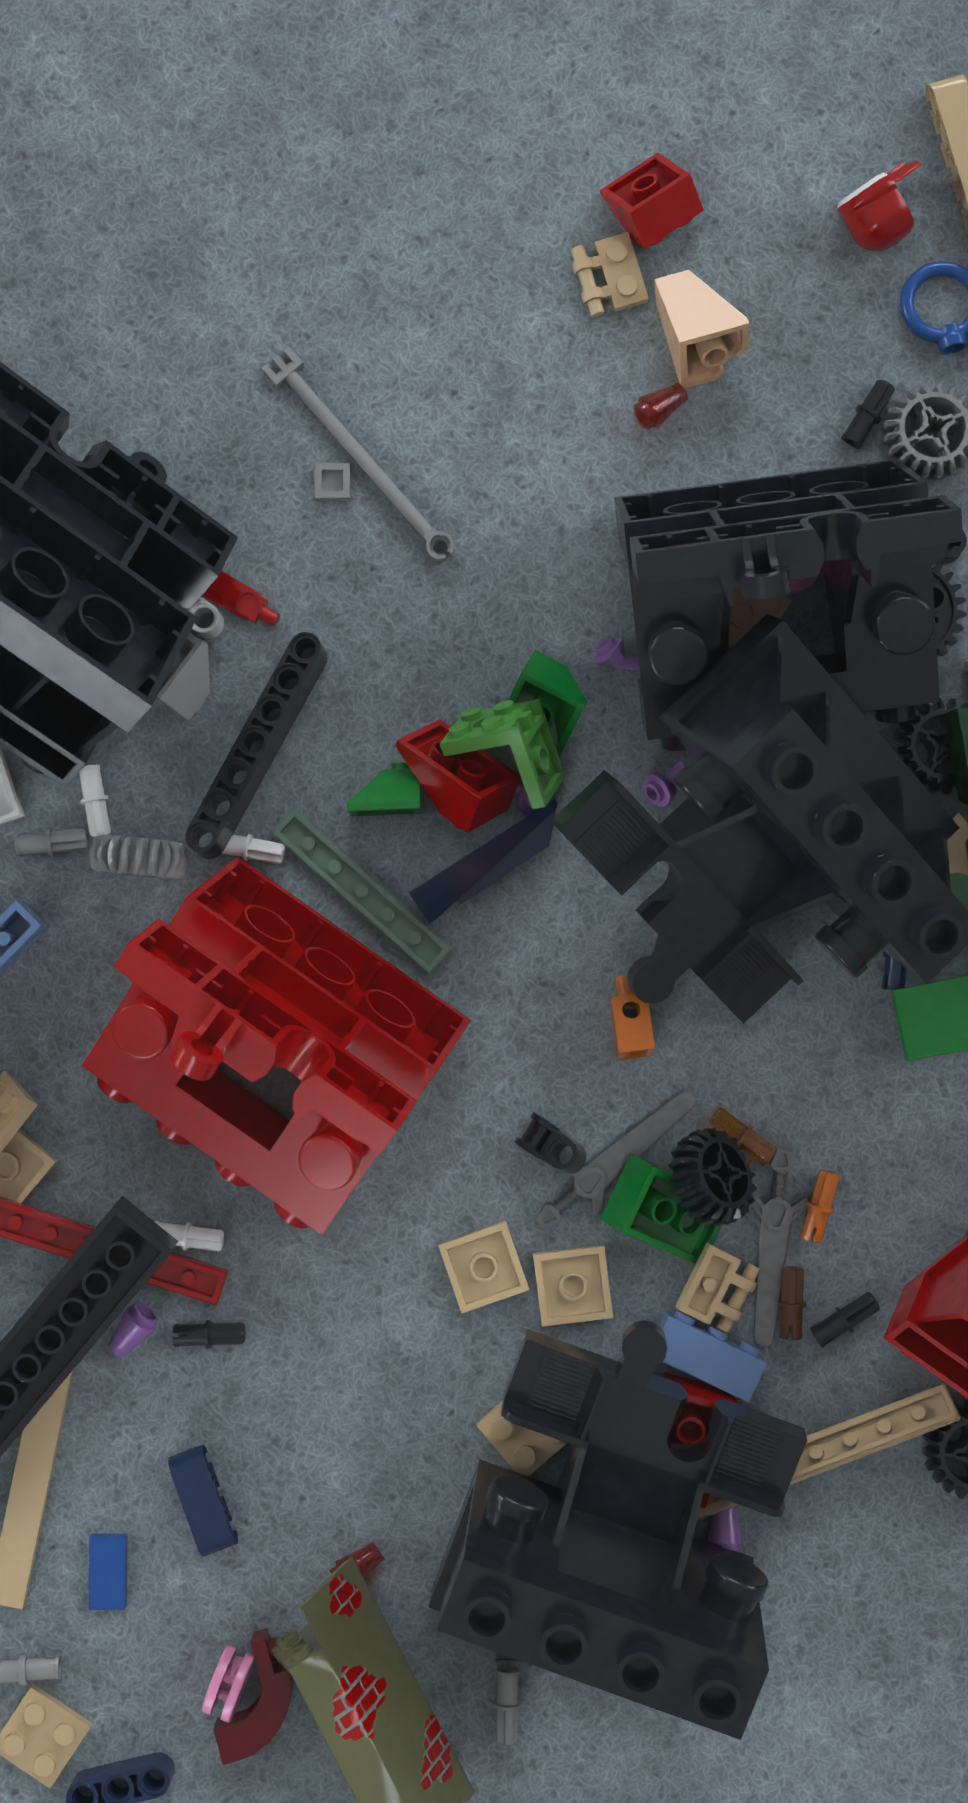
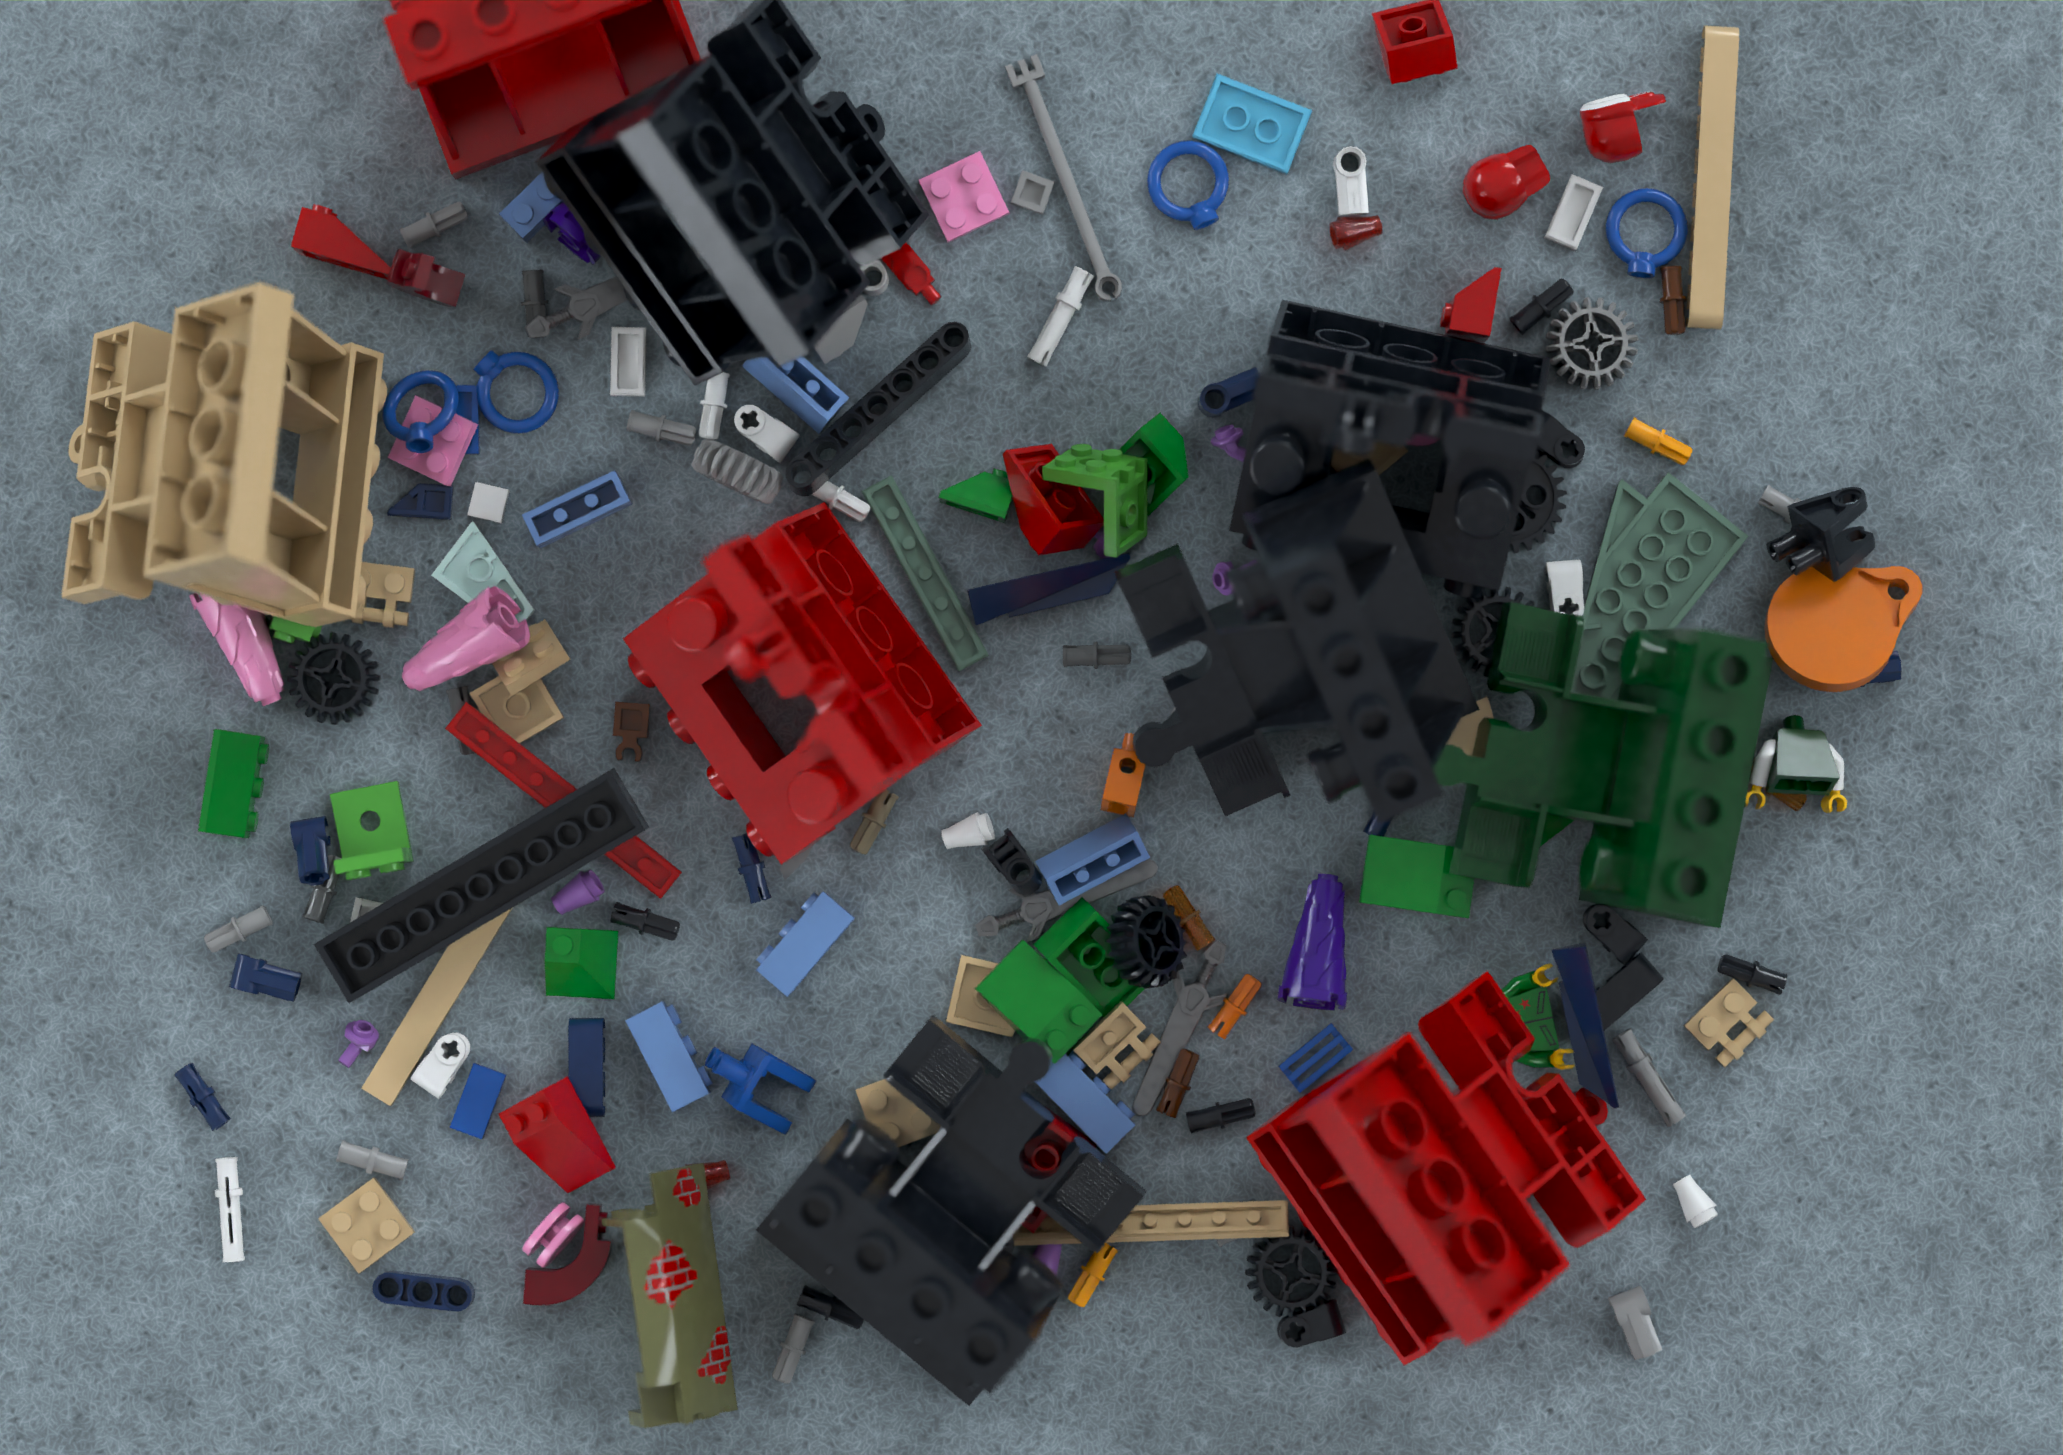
camera: 25 degrees right, 0 degrees up
white axle [154,1220,224,1251] -> none
tan plate [438,1220,530,1314] -> none
tan plate [571,232,649,318] -> none
light nougat slope [654,270,749,390] -> none
none -> white piece [411,1033,470,1099]
none -> red slope [498,1076,616,1193]
none -> green slope [545,927,619,999]
none -> reddish brown plate [613,702,651,762]
none -> medium blue brick [625,1001,713,1112]
none -> blue piece [705,1043,817,1135]
none -> dark blue pin [732,833,772,904]
none -> white piece [734,405,800,463]
none -> medium blue brick [742,356,849,434]
none -> medium blue brick [756,891,855,997]
none -> dark tan axle [850,789,899,855]
none -> bright pink plate [919,151,1009,242]
none -> white cone [941,812,995,849]
none -> green slope [974,940,1102,1064]
none -> white pin [1027,266,1094,367]
none -> medium blue brick [1035,814,1150,905]
none -> dark grey axle [1063,642,1131,669]
none -> light orange axle [1068,1243,1118,1308]
none -> blue piece [1147,141,1229,230]
none -> medium azure tile [1192,73,1312,175]
none -> dark blue piece [1198,367,1258,418]
none -> dark purple cone [1277,874,1347,1011]
none -> blue tile [1278,1023,1353,1093]
none -> white piece [1333,146,1369,216]
none -> red slope [1439,267,1502,343]
none -> red piece [1463,145,1550,220]
none -> white tile [1544,174,1603,251]

